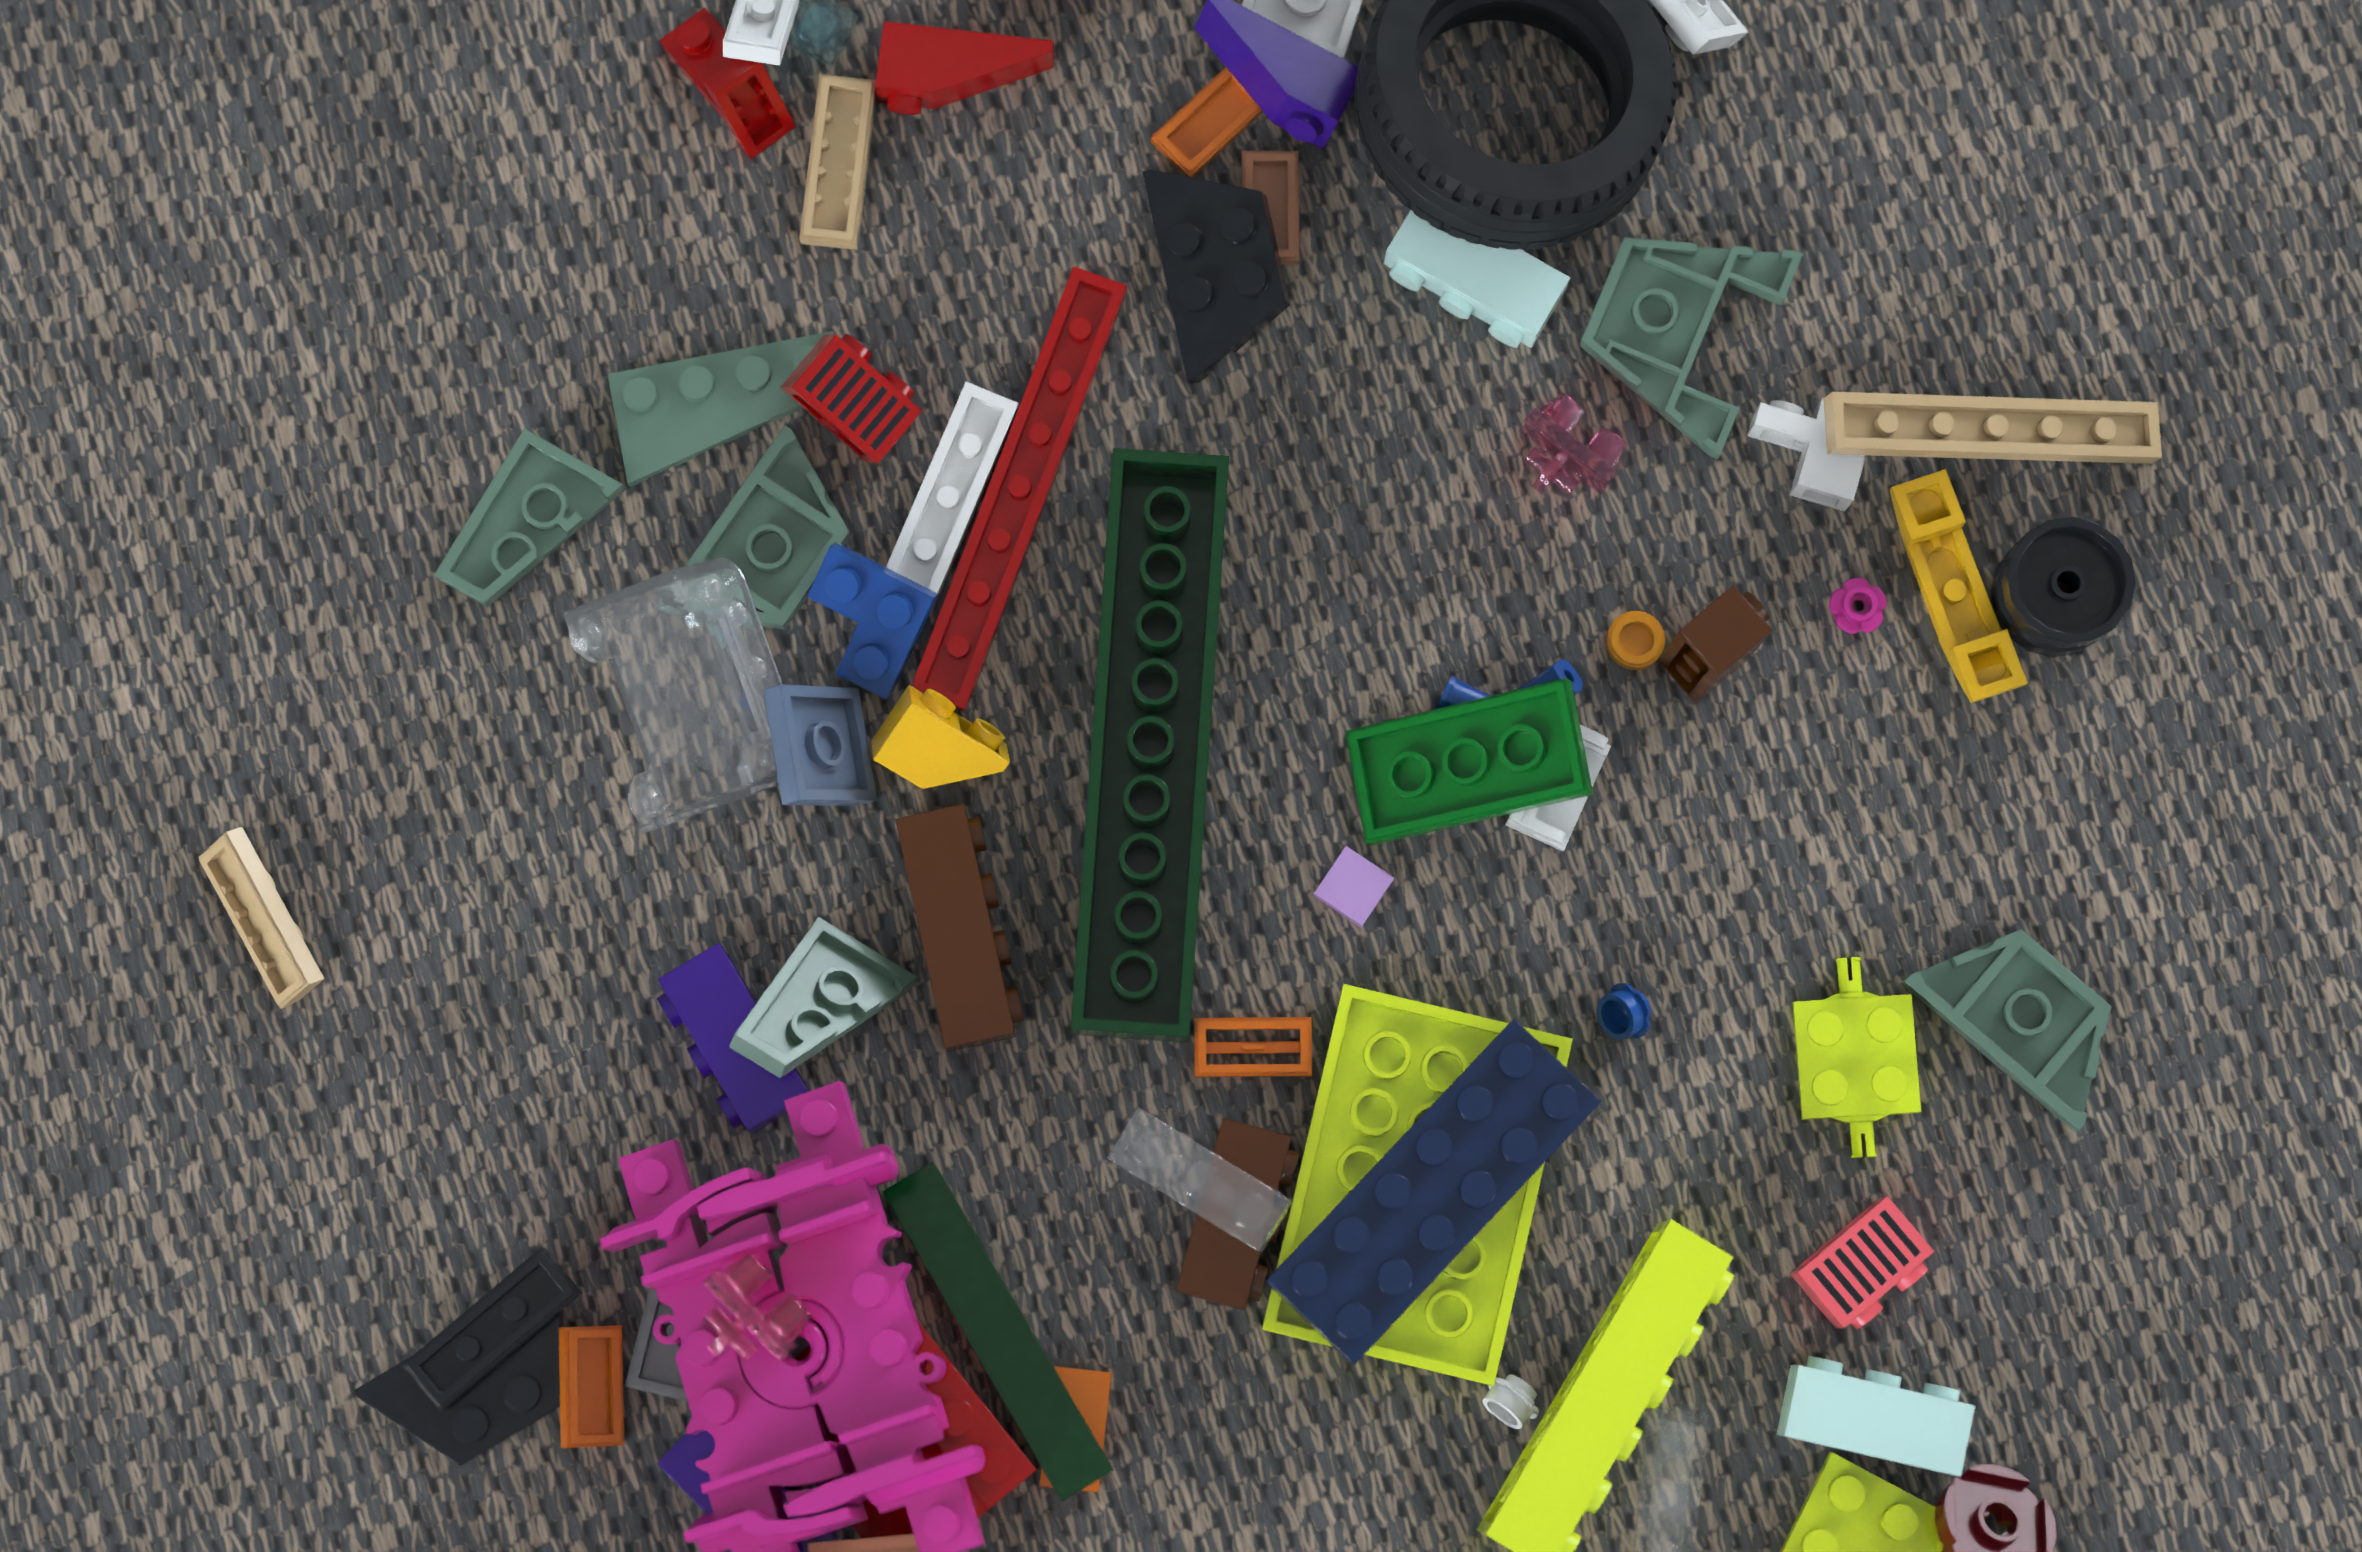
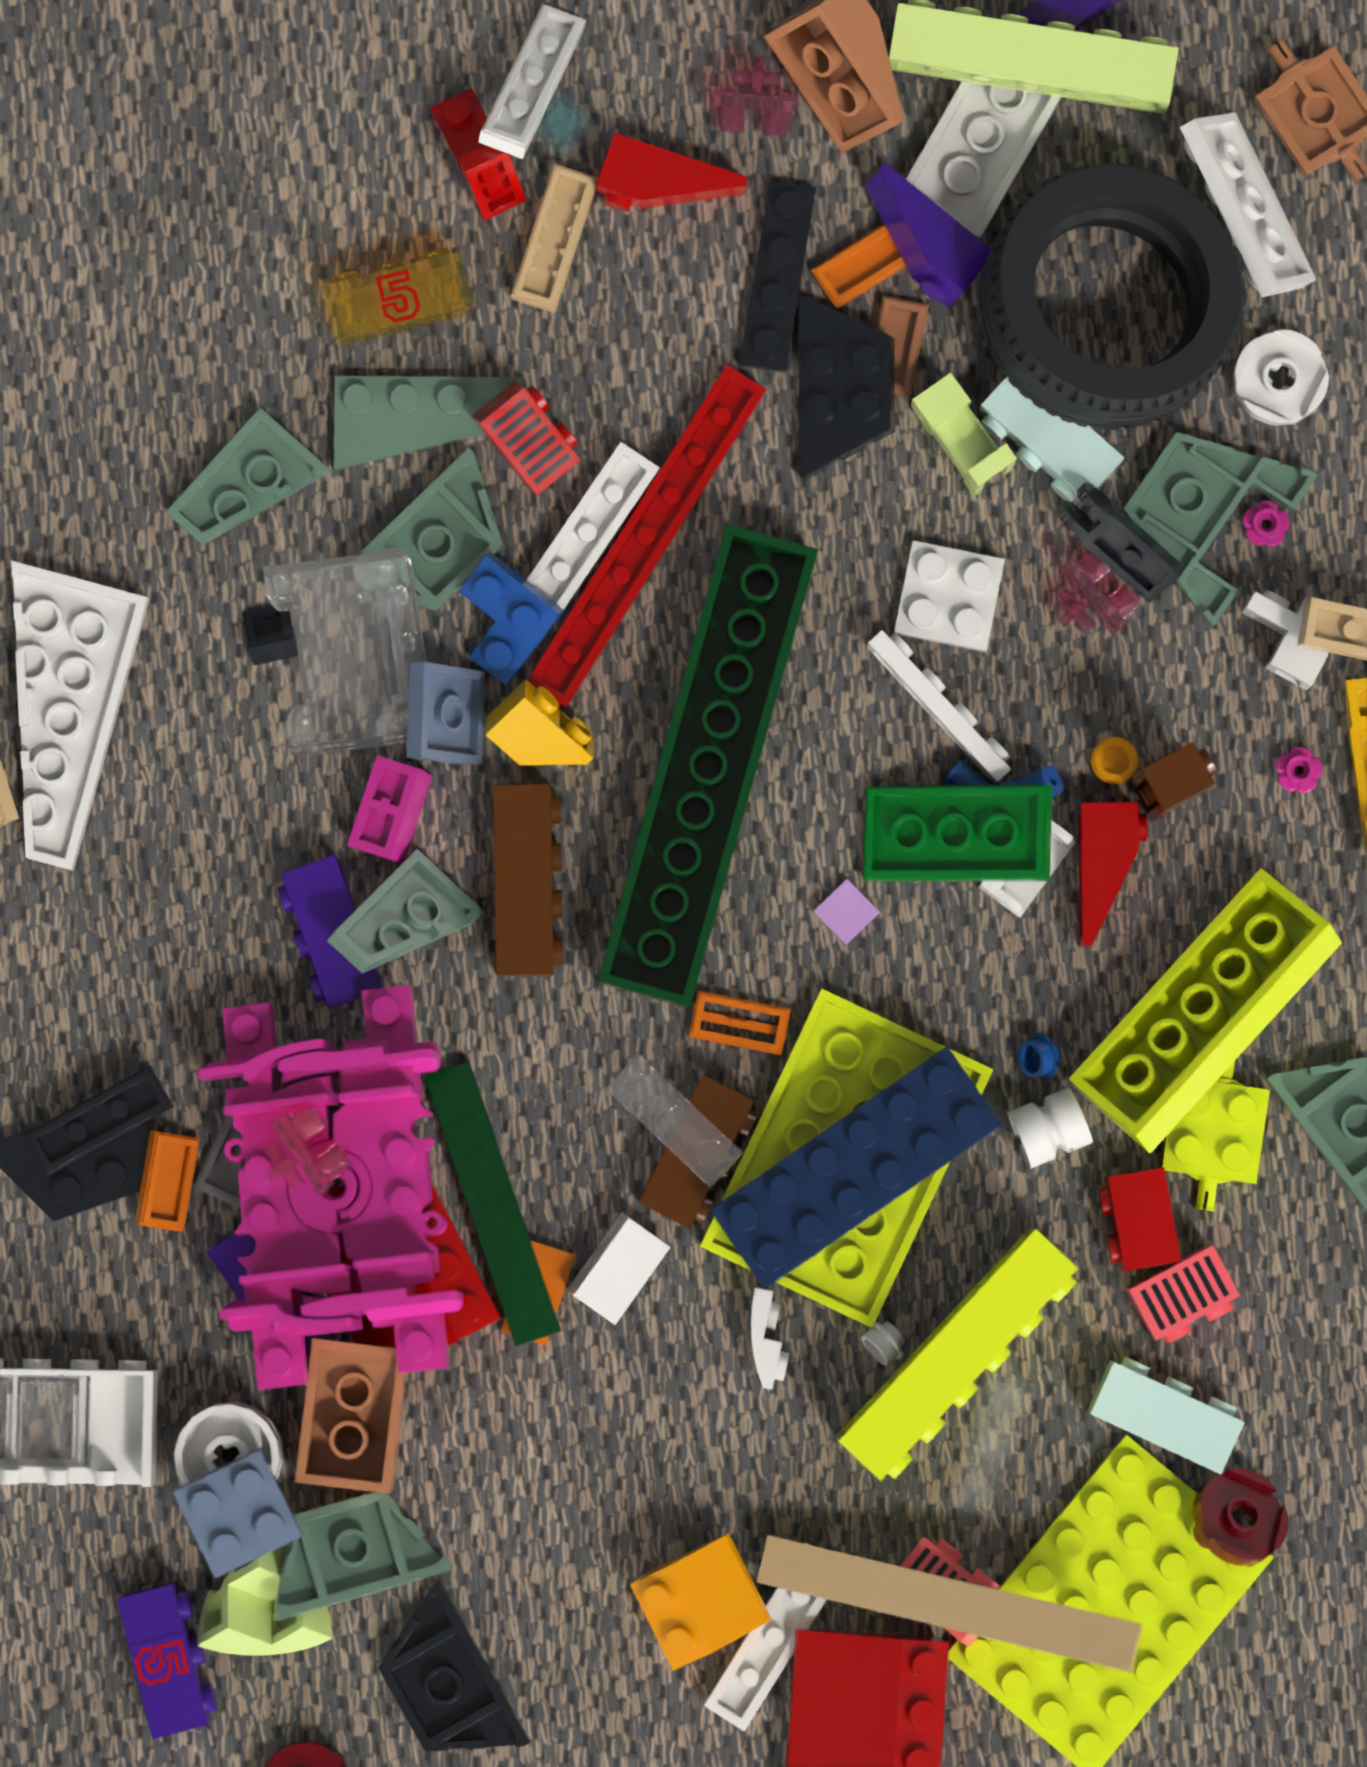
camera: 15 degrees right, 5 degrees up
none -> white wing [11,560,149,871]
none -> black slope [242,602,300,666]
none -> clear yellow brick [322,248,475,348]
none -> dark pink hinge [347,756,433,865]
none -> white hinge [567,1212,671,1325]
none -> black plate [740,180,816,373]
none -> white slope [750,1287,789,1389]
none -> white plate [867,630,1011,785]
none -> white plate [894,541,1005,652]
none -> yellowish green piece [911,372,1017,496]
none -> white wheel [1007,1087,1093,1169]
none -> black hinge [1057,482,1184,602]
none -> neon yellow brick [1069,868,1342,1153]
none -> red slope [1078,802,1147,947]
none -> red brick [1098,1167,1181,1271]
none -> white plate [1233,330,1329,426]
none -> dark pink plate [1243,501,1289,547]

